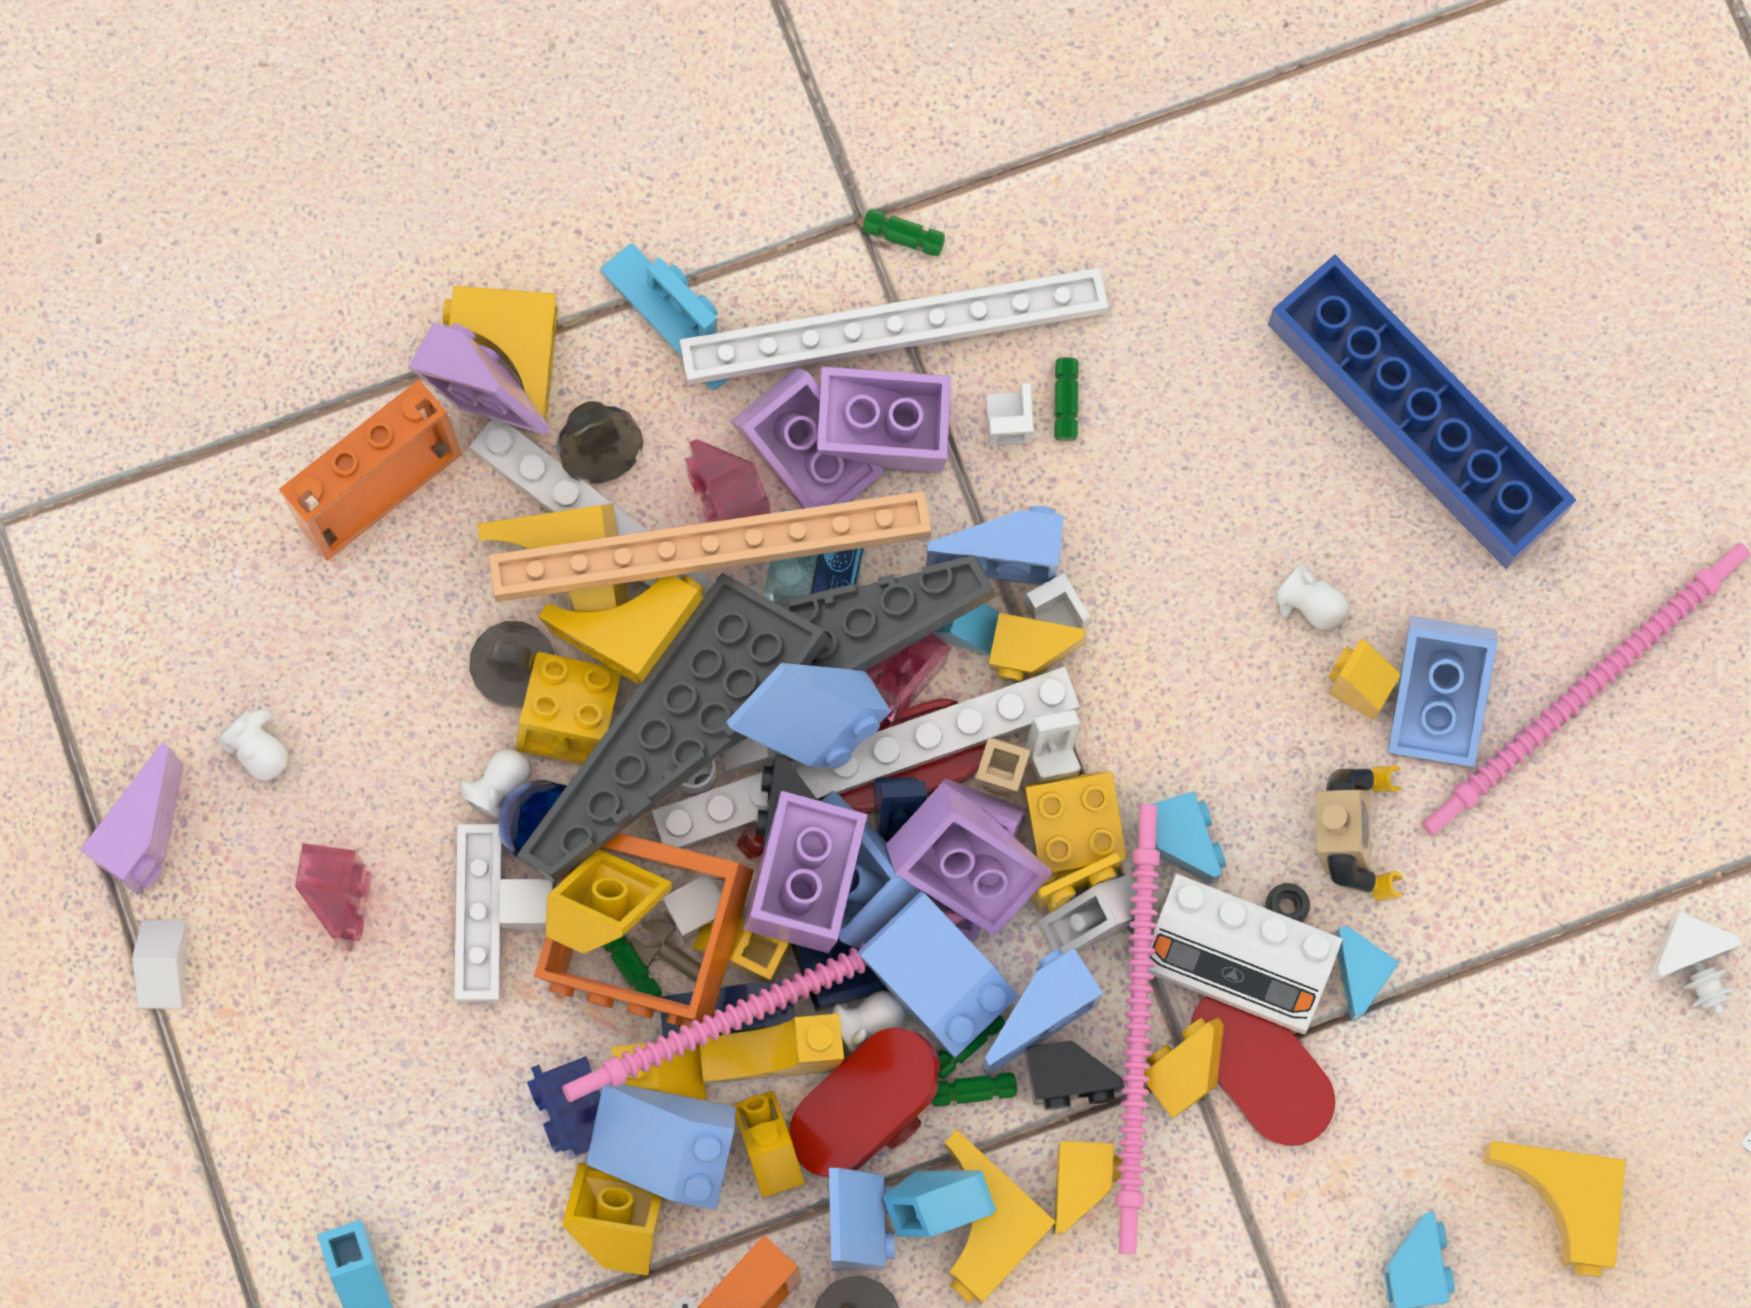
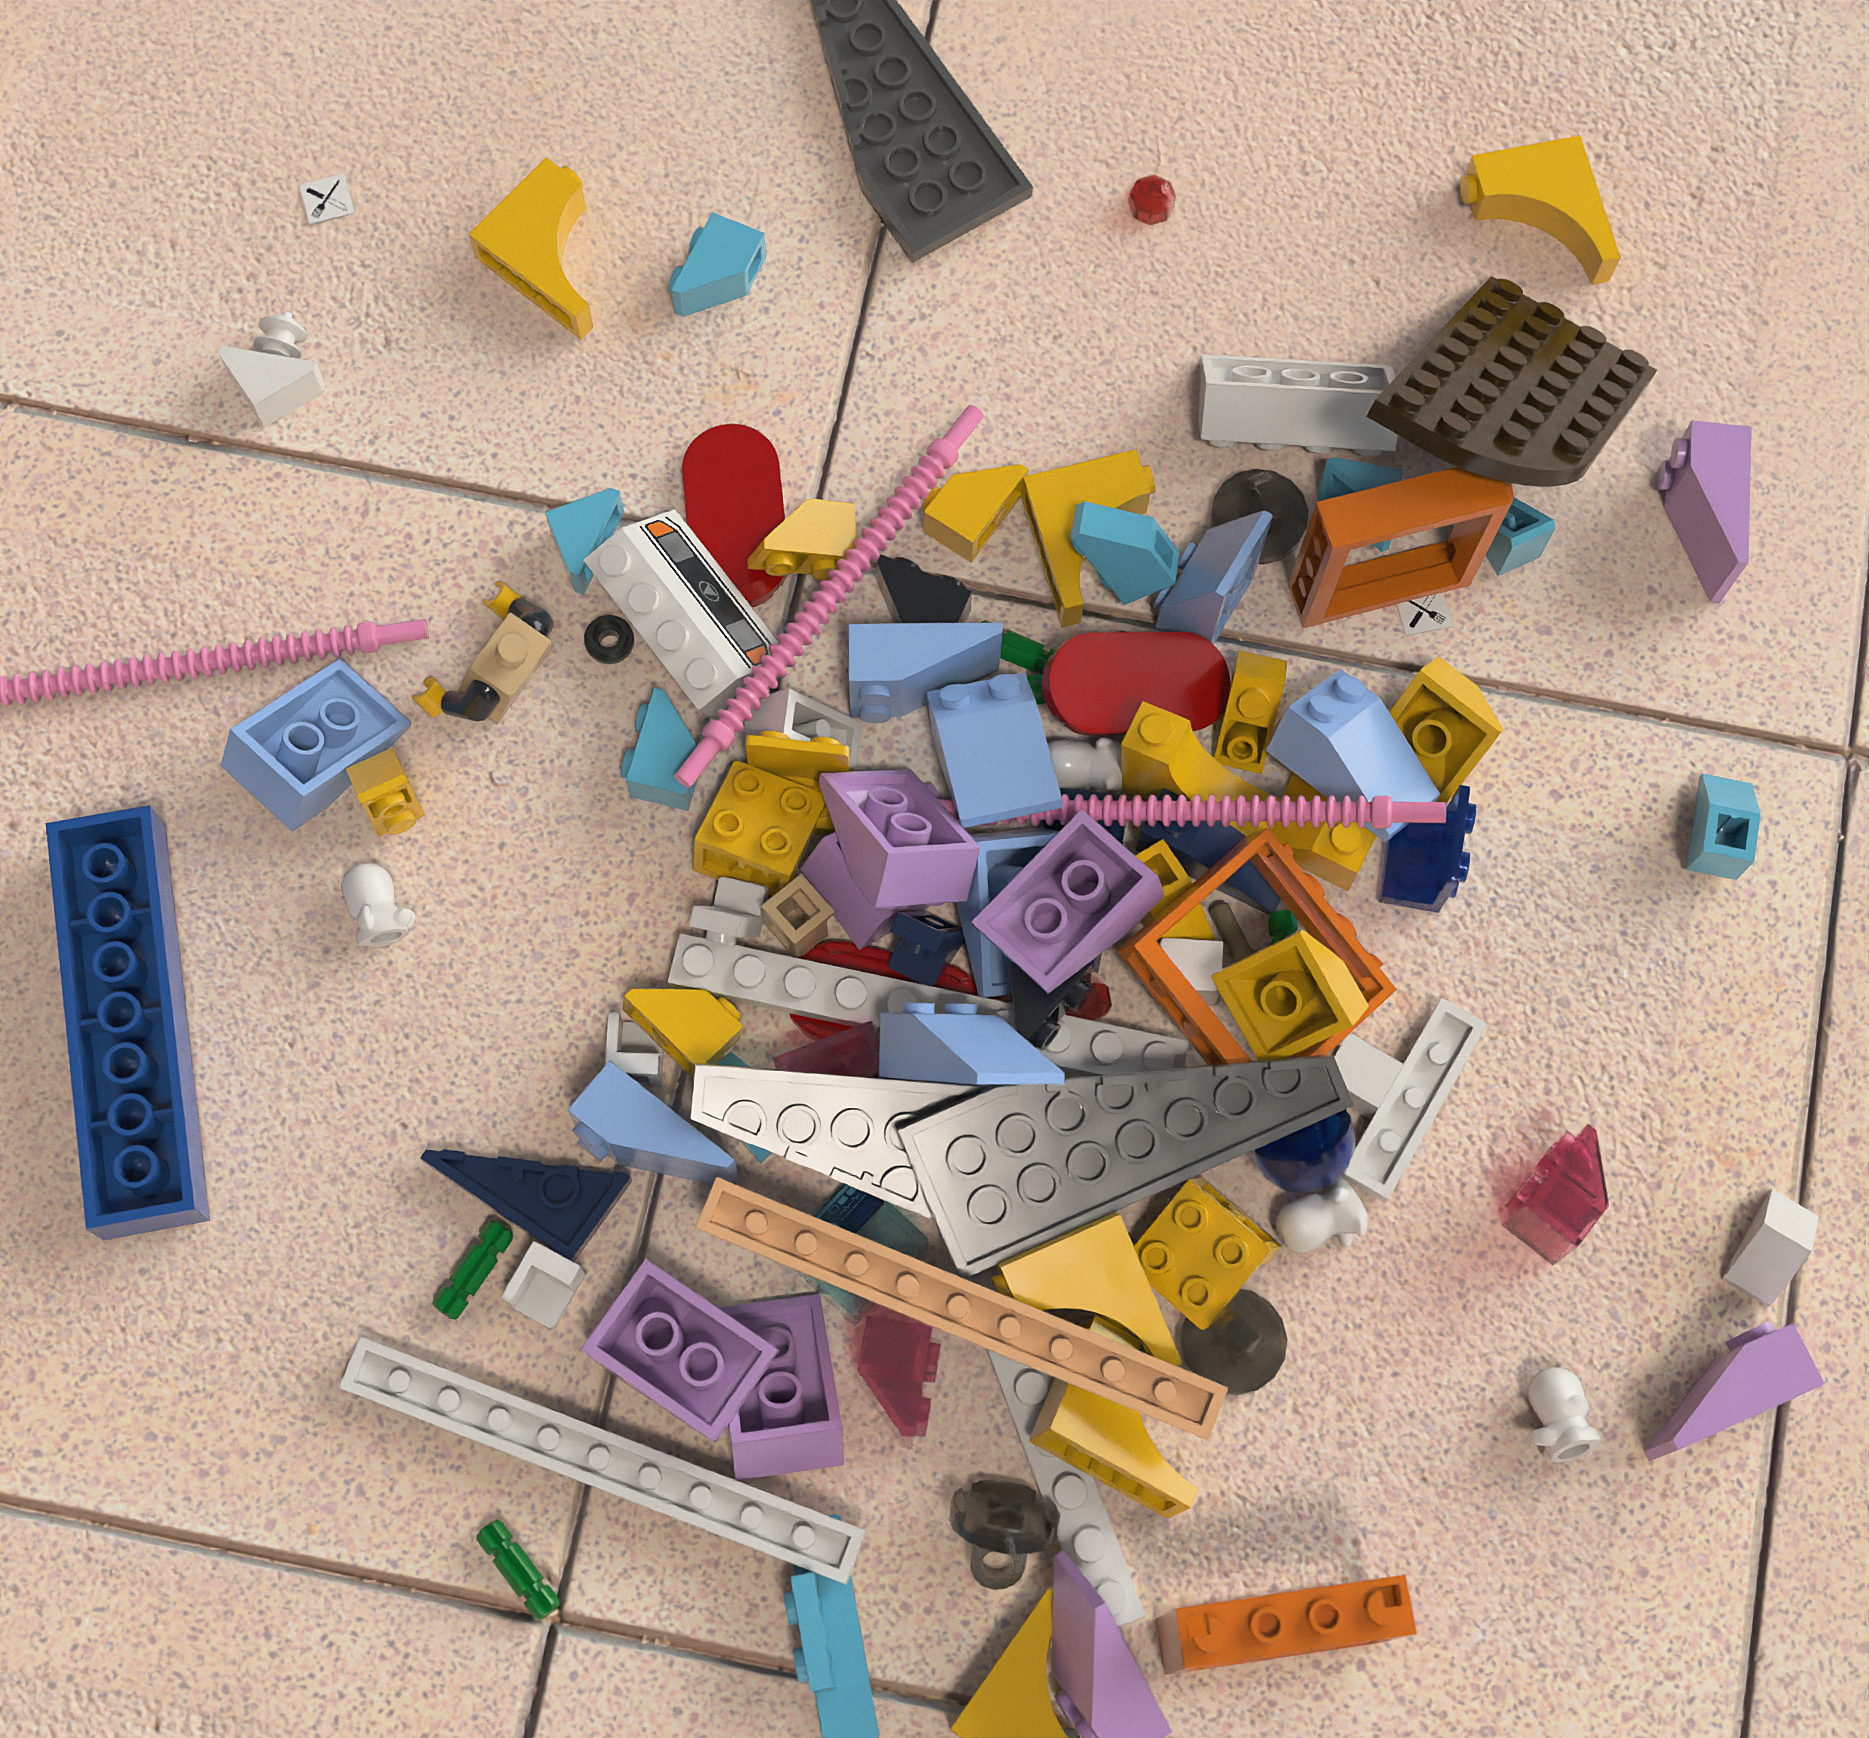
camera: 150 degrees left, 5 degrees down
none -> dark blue wing [420,1149,632,1262]

